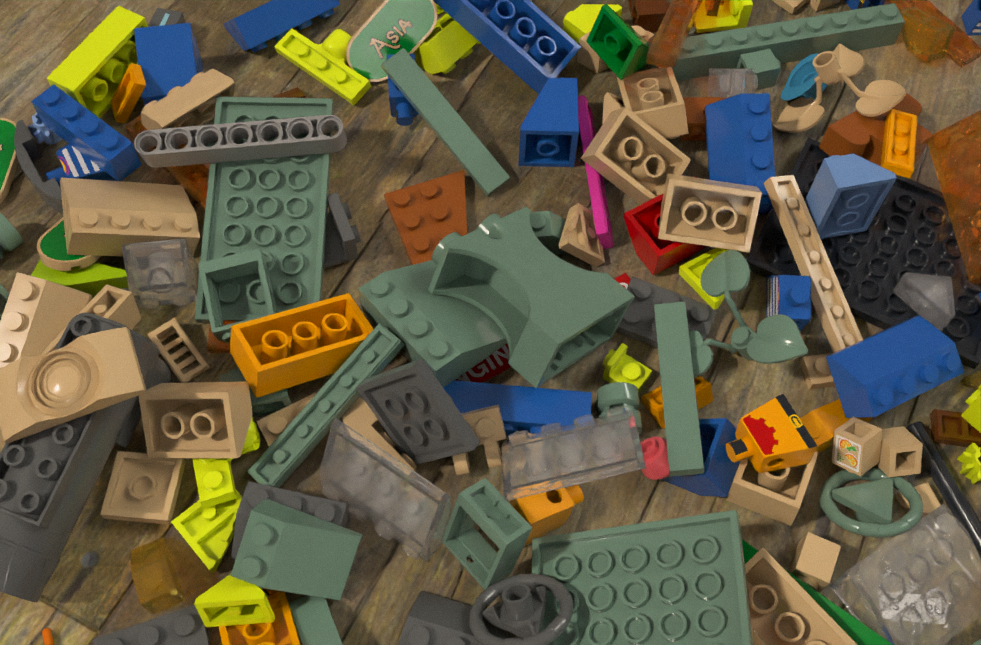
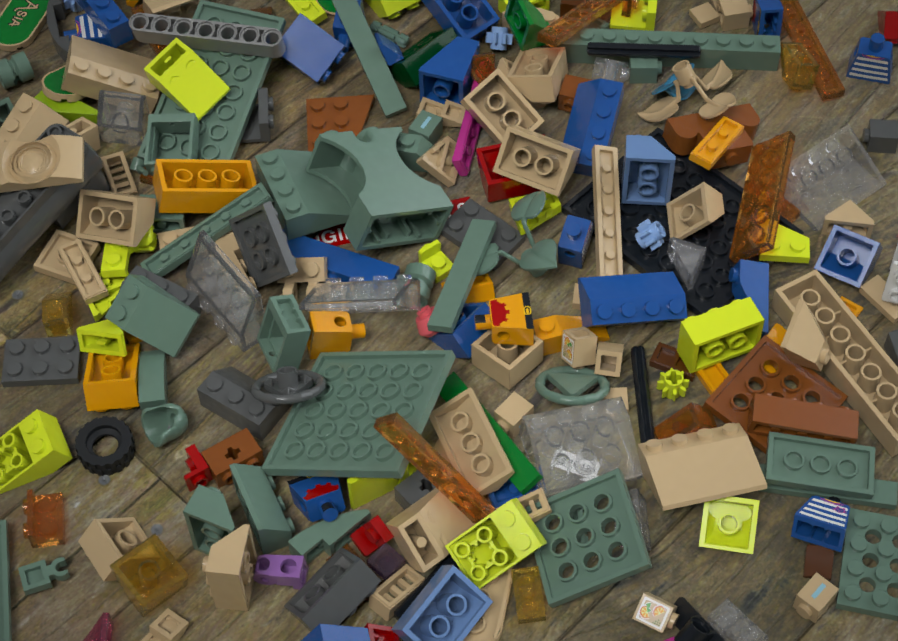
camera: 20 degrees right, 5 degrees down
none -> tan tile [57,238,109,305]
none -> sand green hand [129,157,148,176]
none -> neon yellow slope [144,37,231,121]
none -> blue slope [279,13,346,85]
none -> sand green axle [370,20,410,48]
none -> blue slope [374,32,404,66]
none -> dark green slope [387,27,457,89]
none -> sand green brick [408,109,443,145]
none -> tan slope [415,97,466,127]
none -> clear orange bracket [471,52,497,84]
none -> light blue gear [485,26,513,50]
none -> black axle [587,42,701,59]
none -> light blue gear [635,219,666,251]
none -> tan slope [666,182,725,244]

